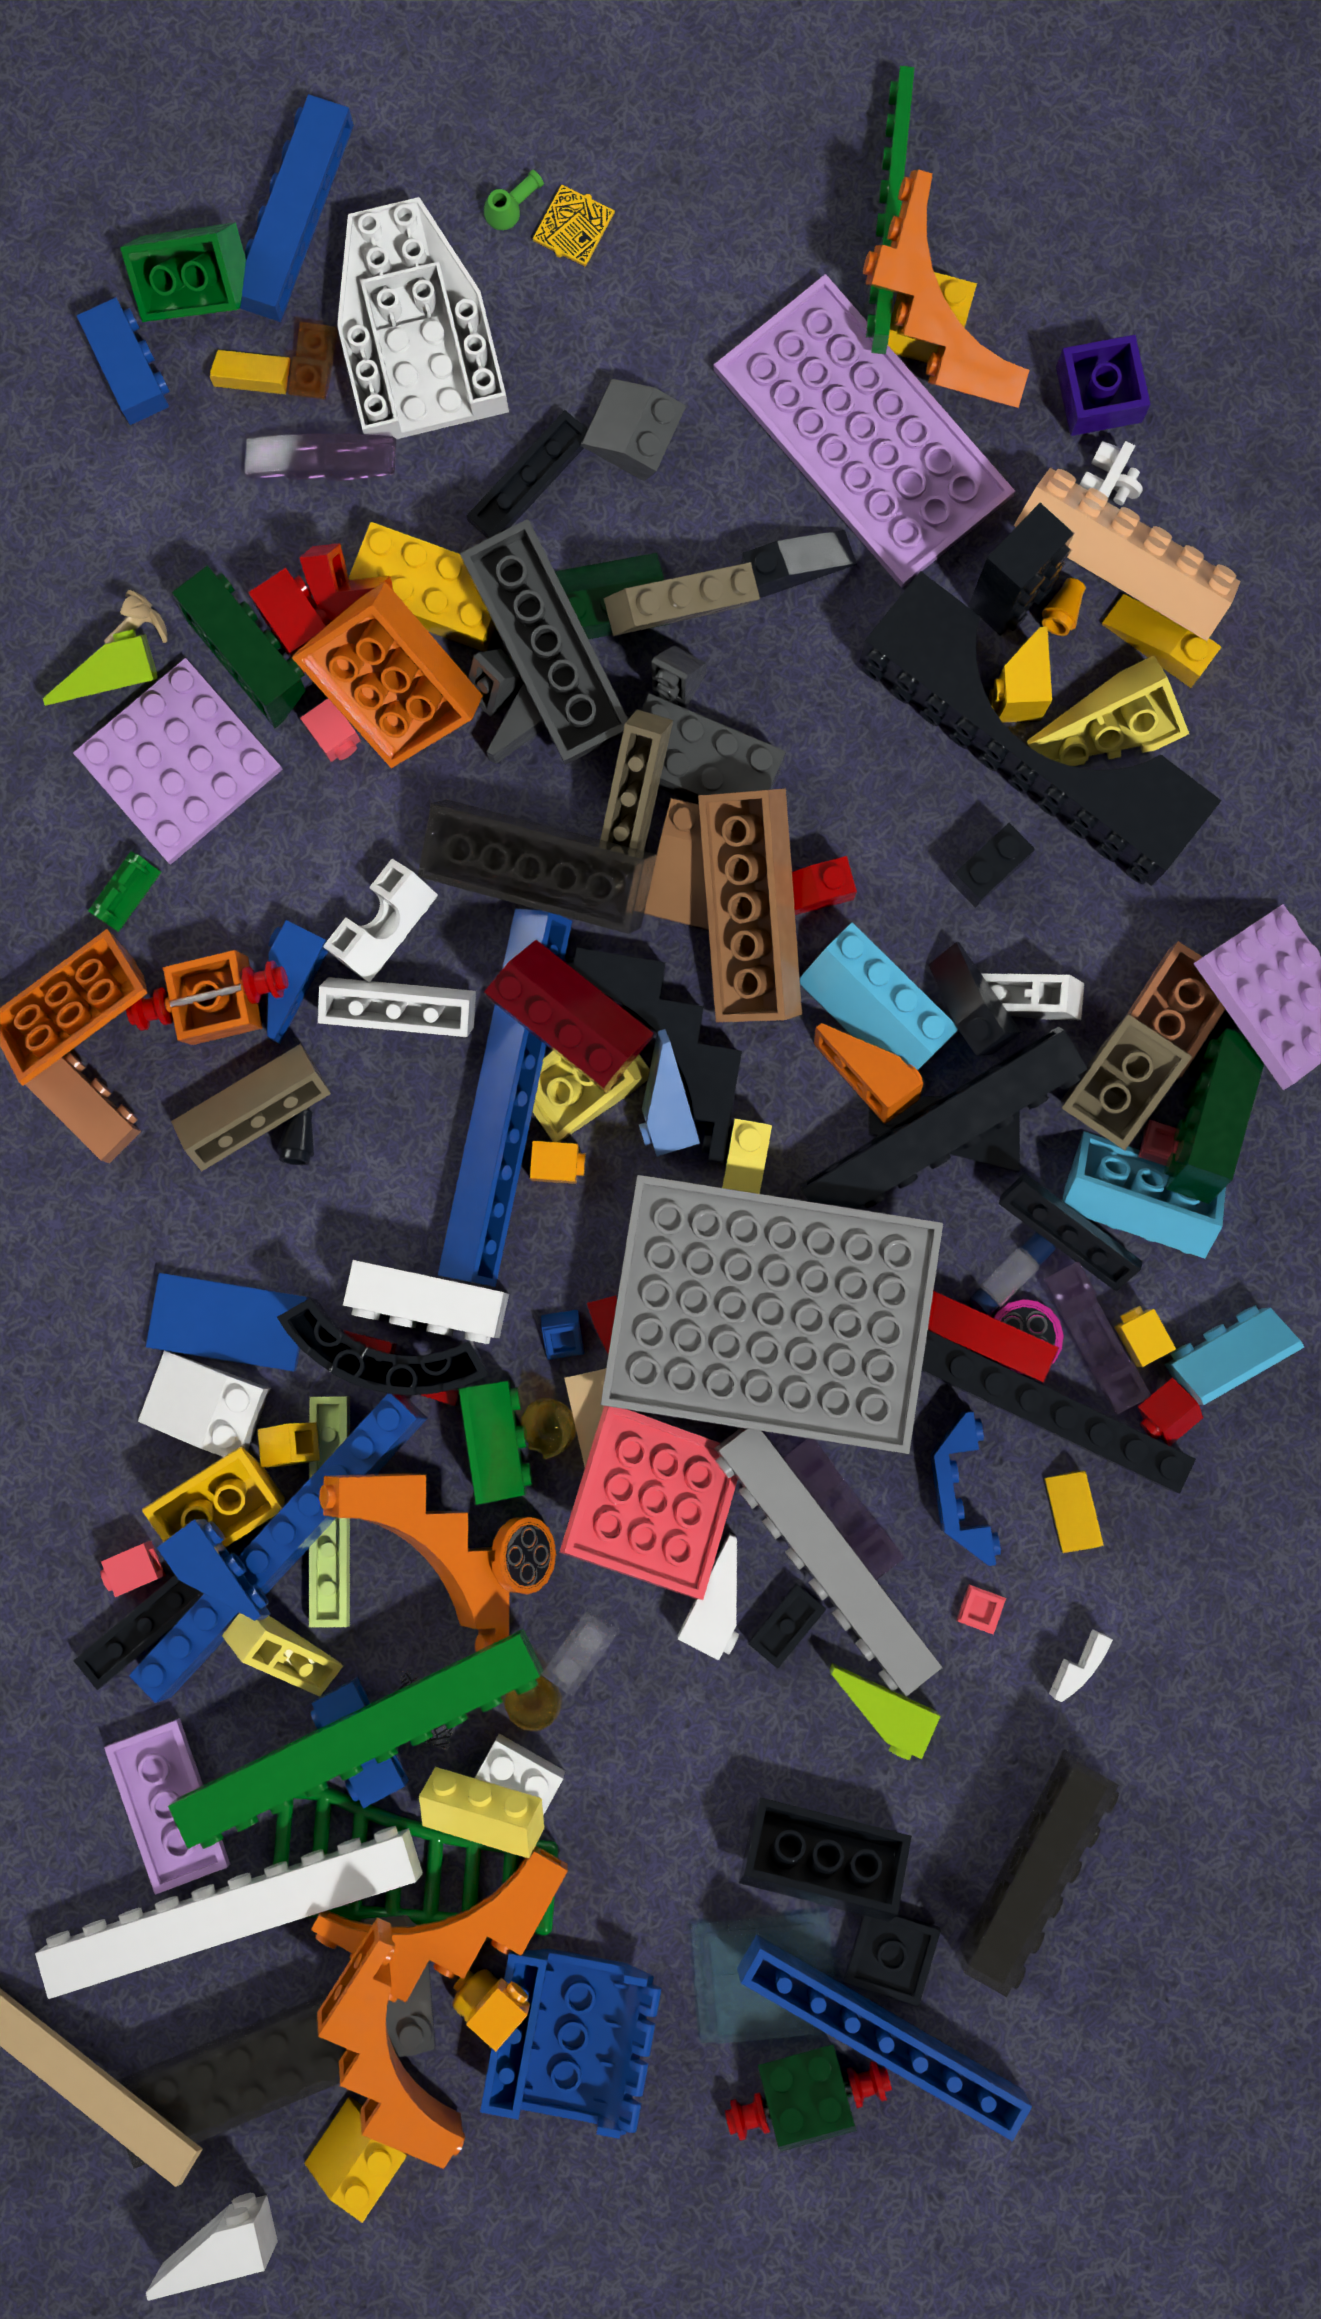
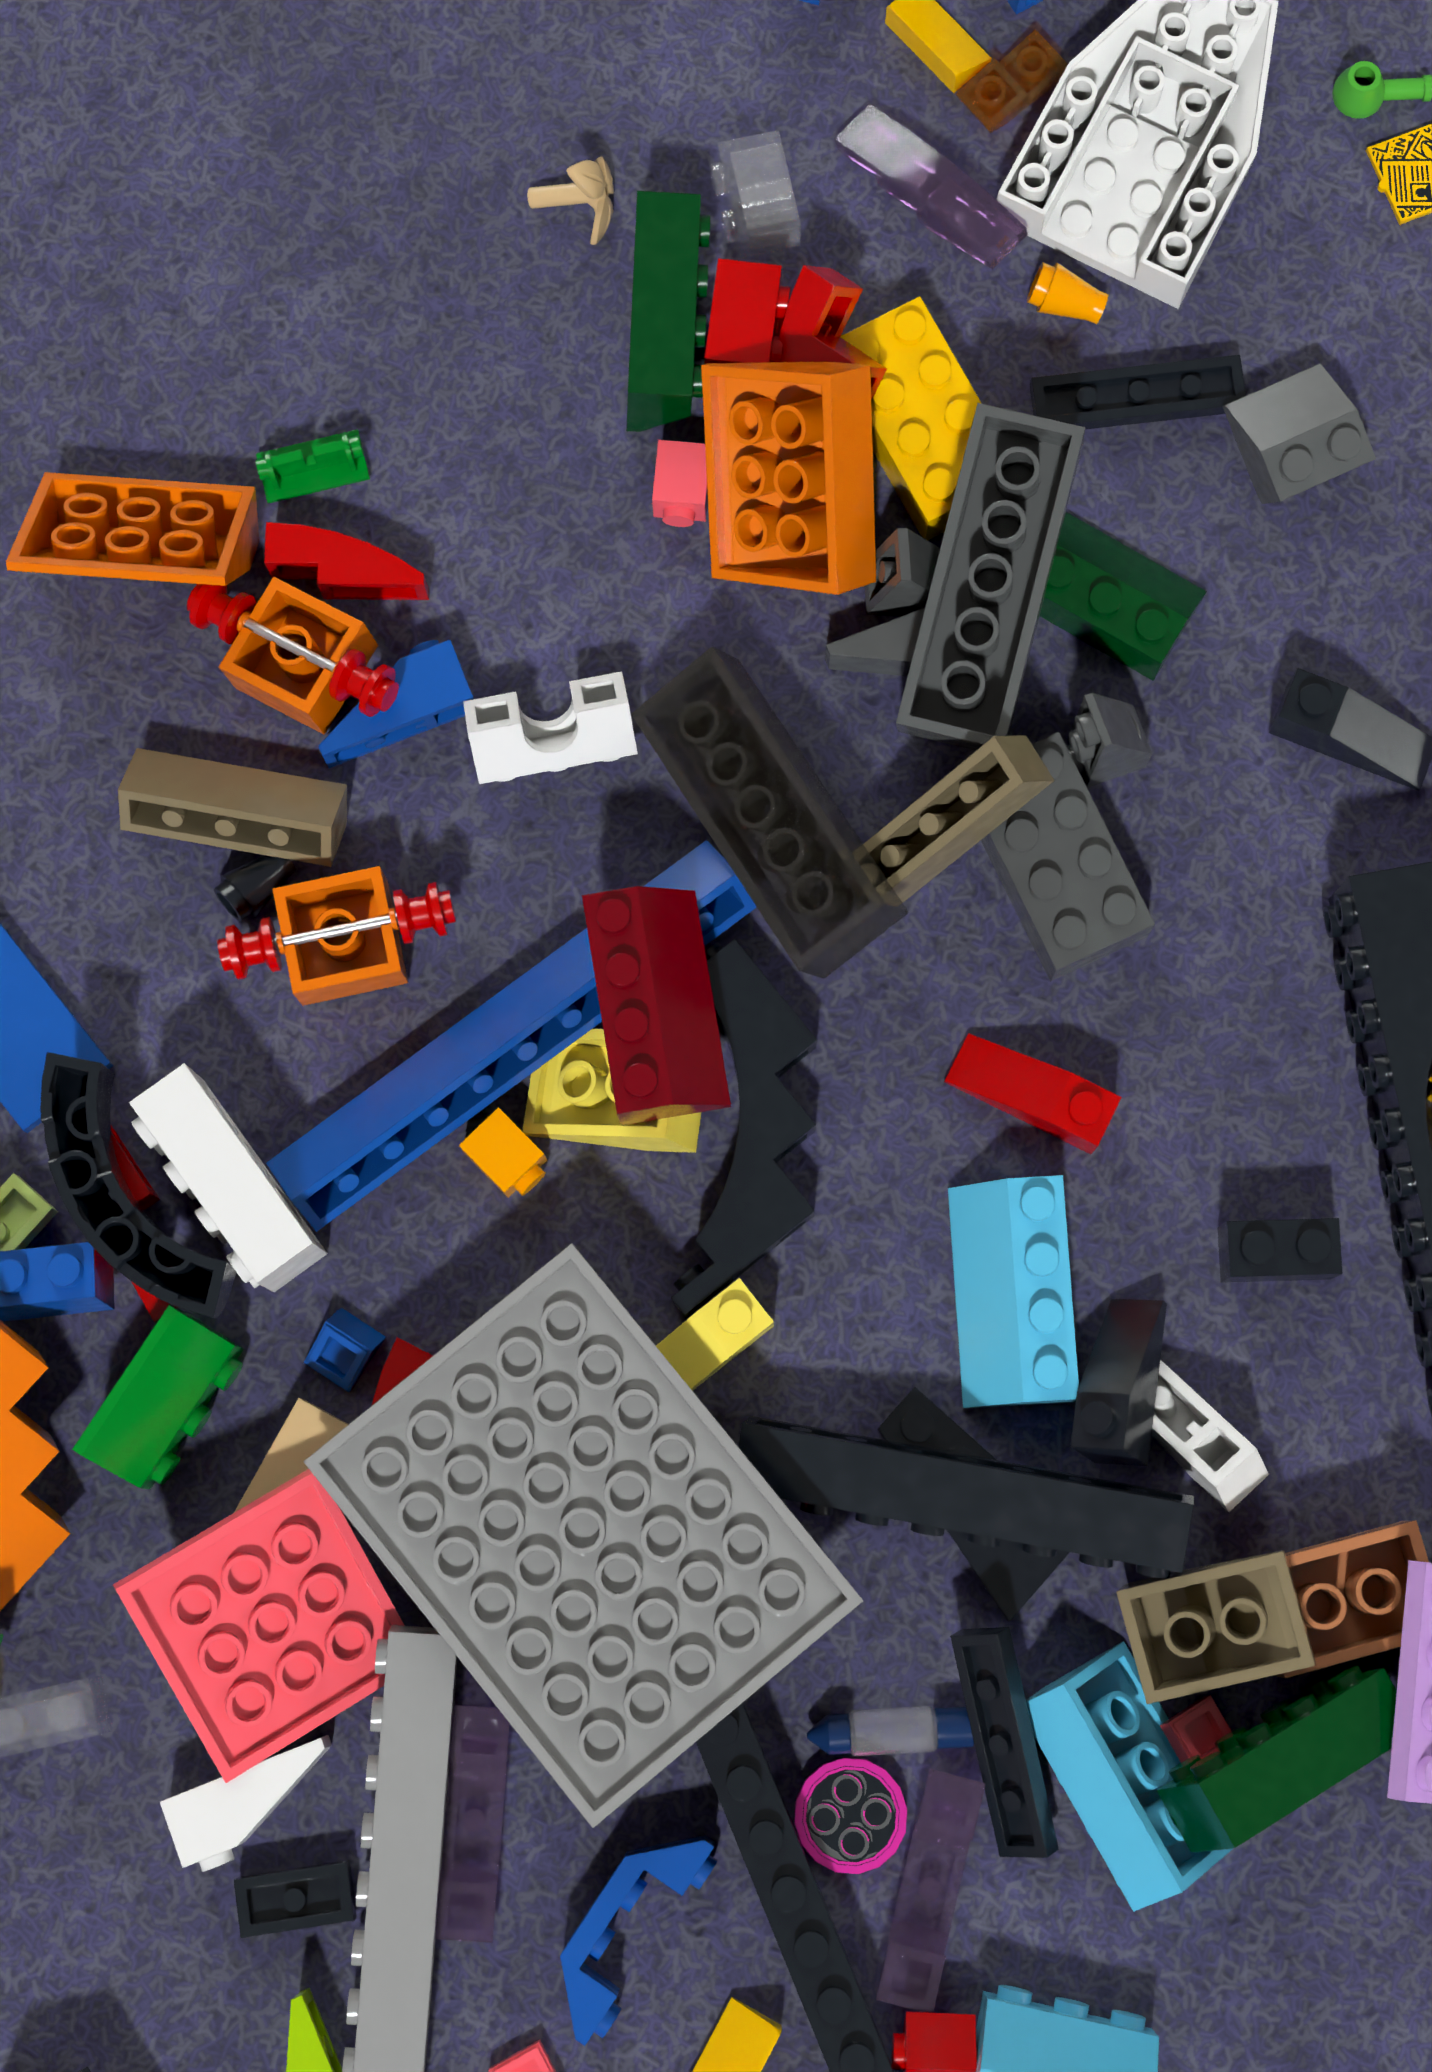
camera: 40 degrees right, 5 degrees down
nougat brick [25,1052,141,1163] -> none
lime slope [43,629,158,706] -> none
lavender plate [73,658,283,865] -> none
white brick [318,977,476,1037] -> none
tile [491,1517,556,1594] -> none
clear yellow hair [521,1397,576,1459] -> none
dark tan brick [604,562,760,636] -> none
medium blue slope [639,1029,700,1156] -> none
medium nougat slope [643,798,709,930] -> none
medium nougat slope [698,788,802,1022] -> none
orange slope [814,1023,923,1124] -> none
red slope [928,1291,1059,1382] -> none
yellow brick [1114,1306,1176,1367] -> none
none -> orange brick [217,866,456,1006]
none -> red slope [264,522,429,600]
none -> clear brick [710,130,801,259]
none -> light orange cone [1027,262,1109,324]

